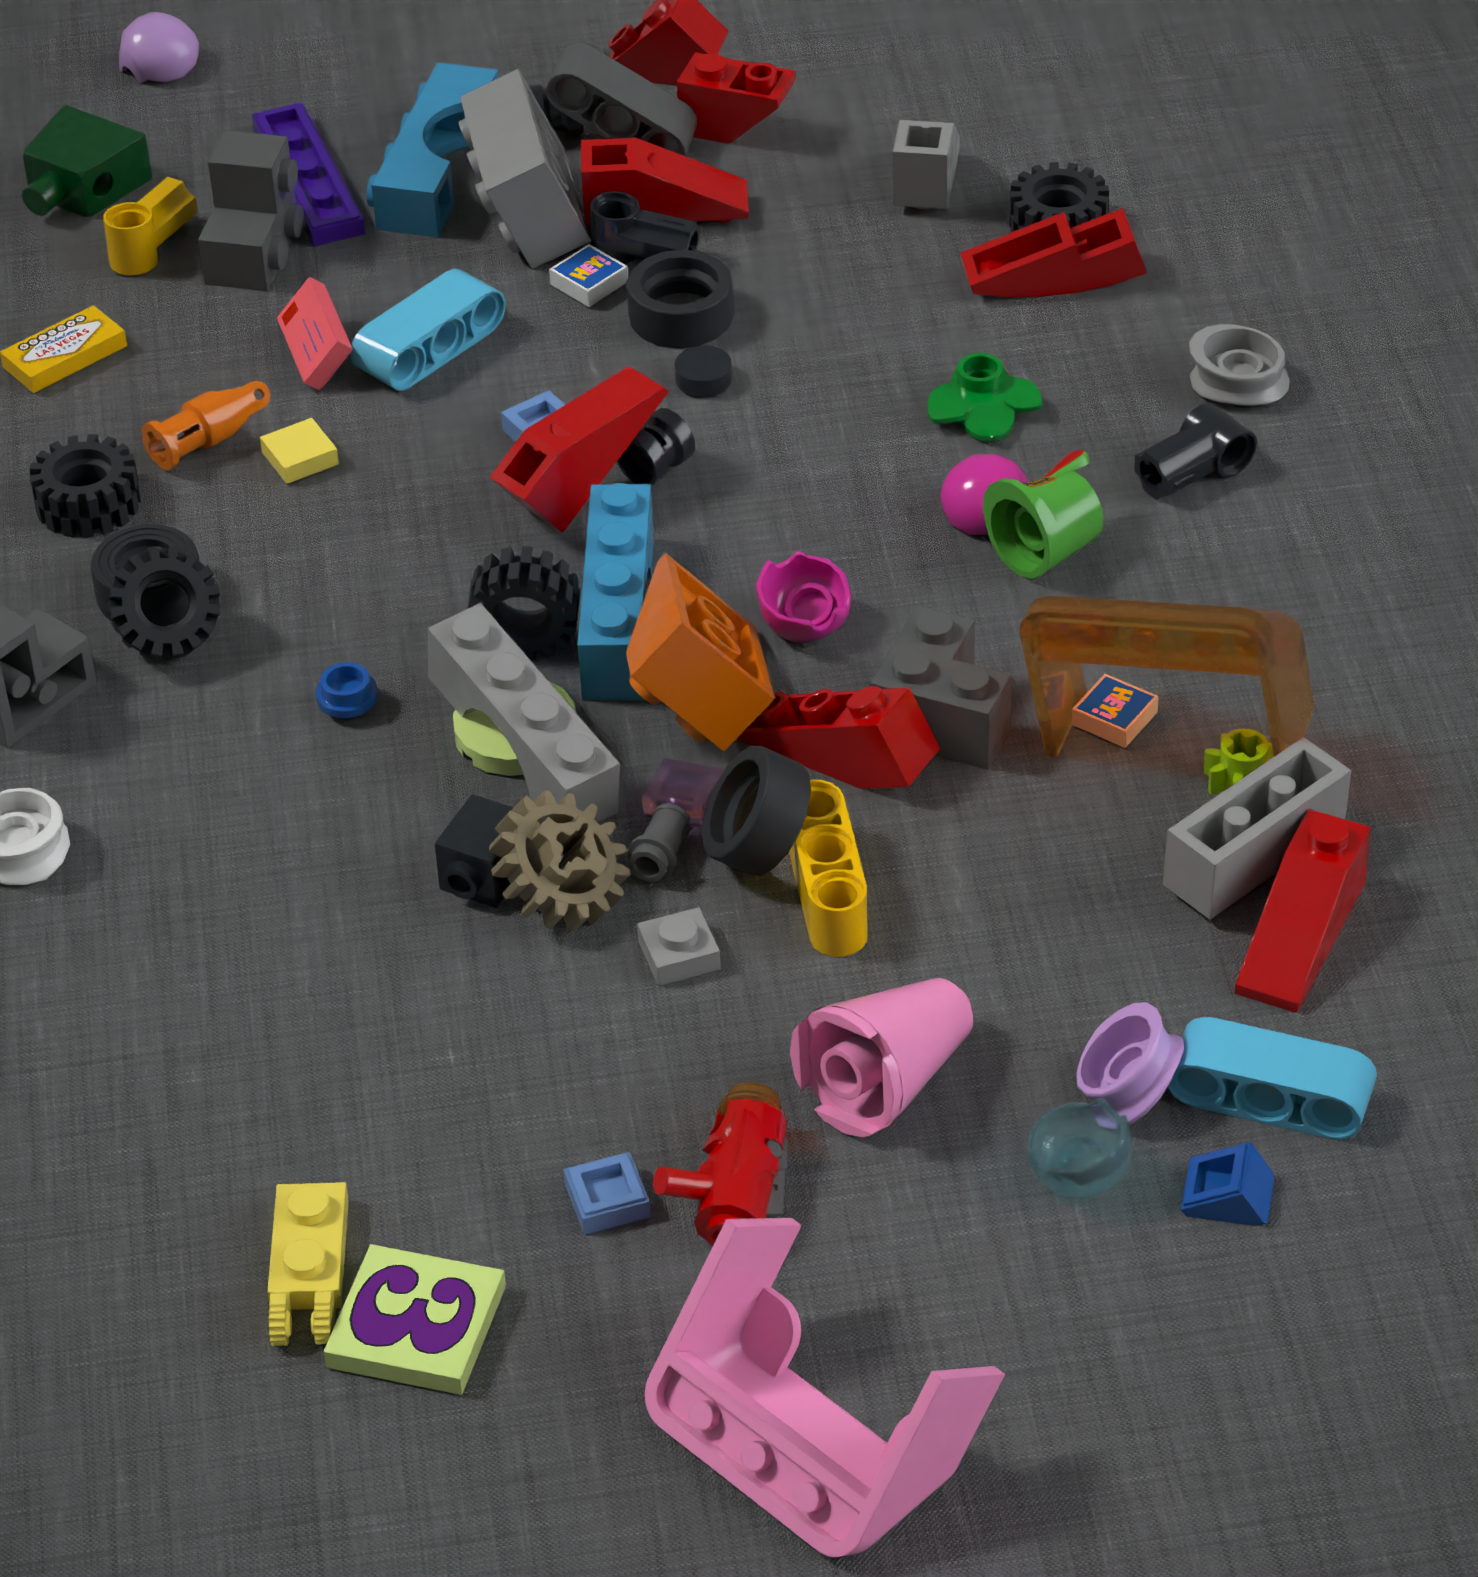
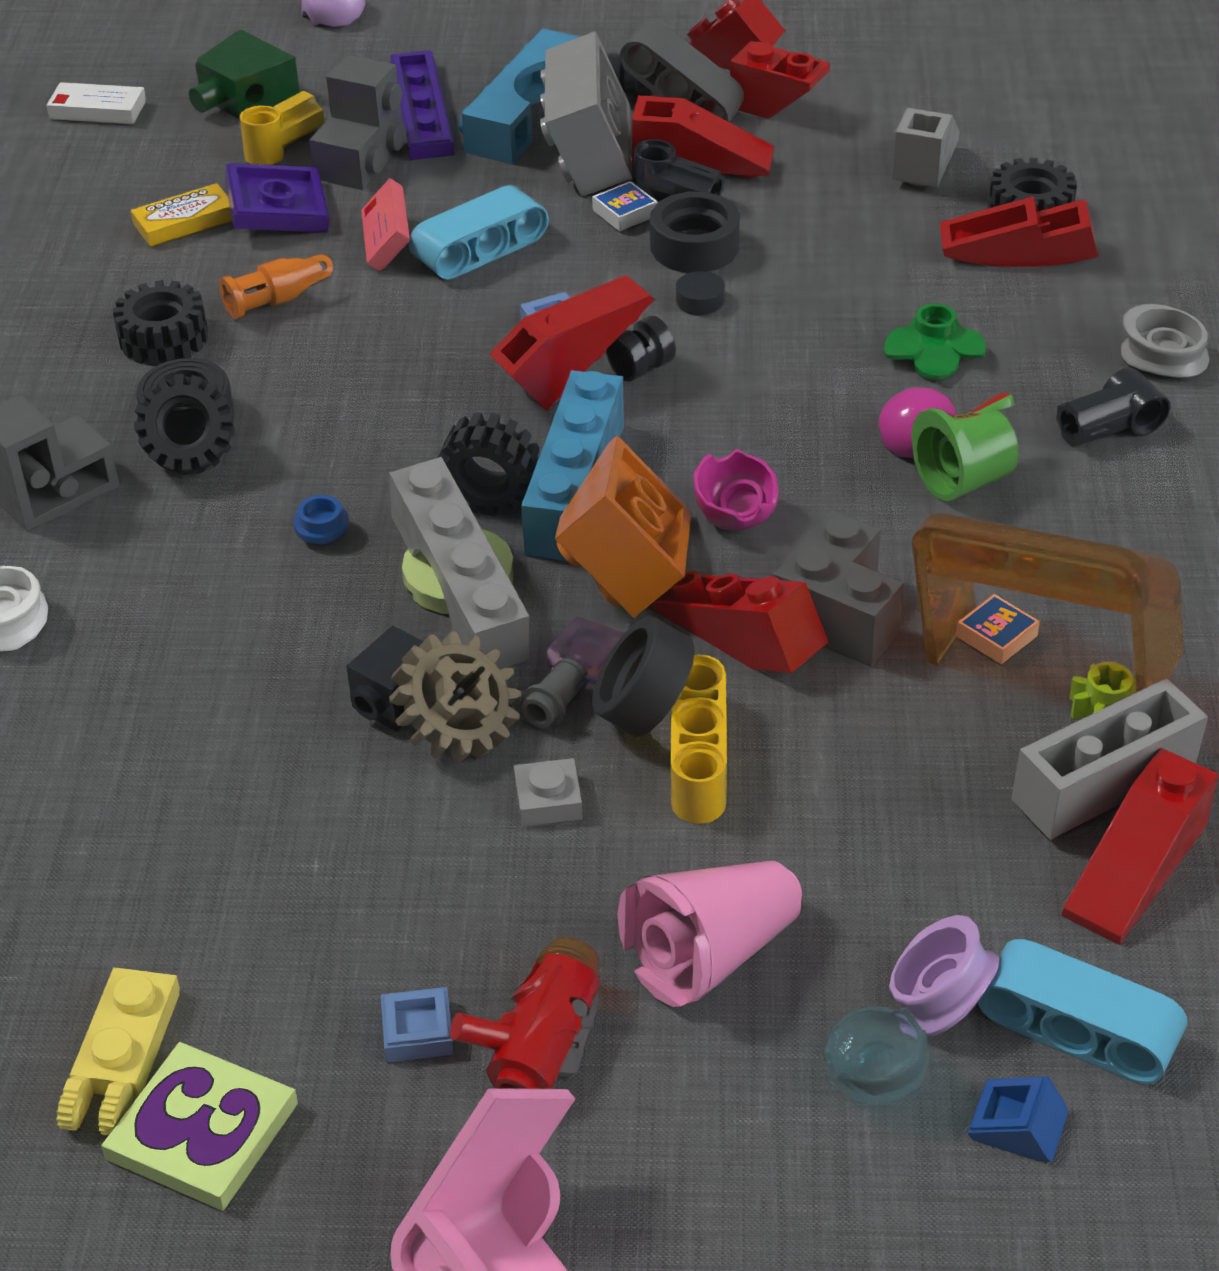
camera: 10 degrees right, 0 degrees up
light yellow tile [260,418,339,484] -> none
none -> dark purple tile [225,163,329,232]

